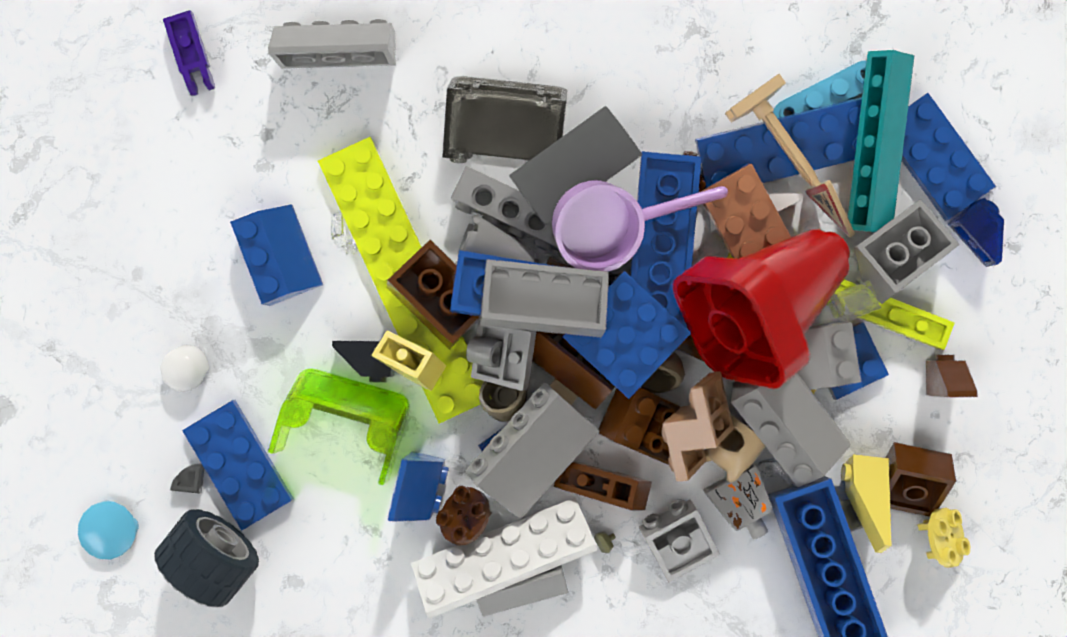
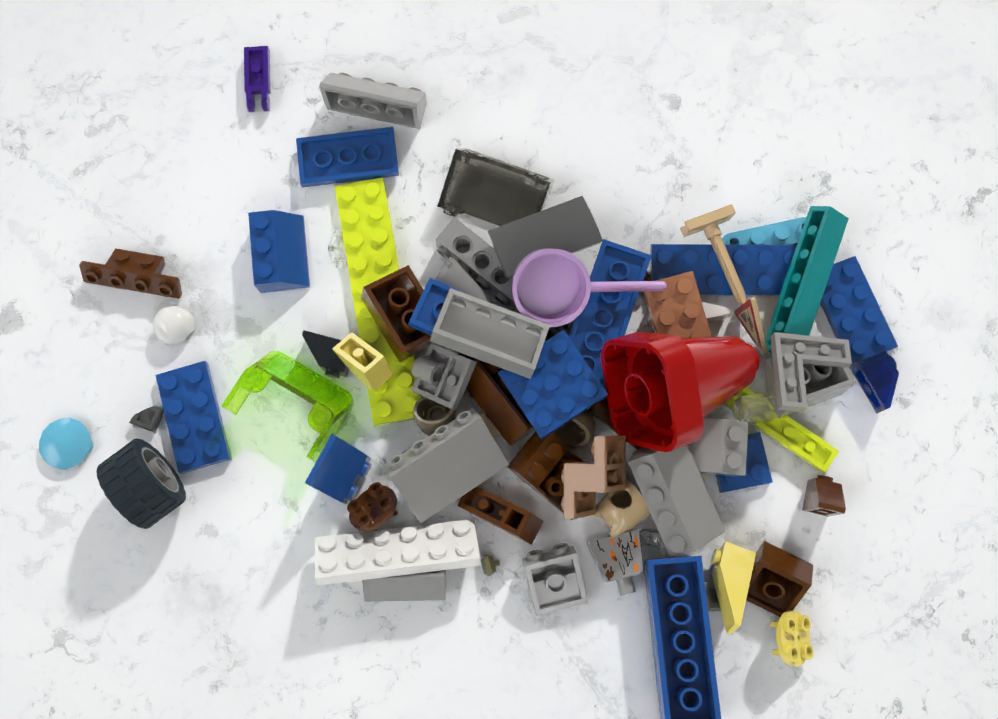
camera: 10 degrees right, 10 degrees down
none -> reddish brown bracket [79,248,182,299]
none -> blue plate [296,127,399,188]
none -> light grey plate [770,332,852,412]

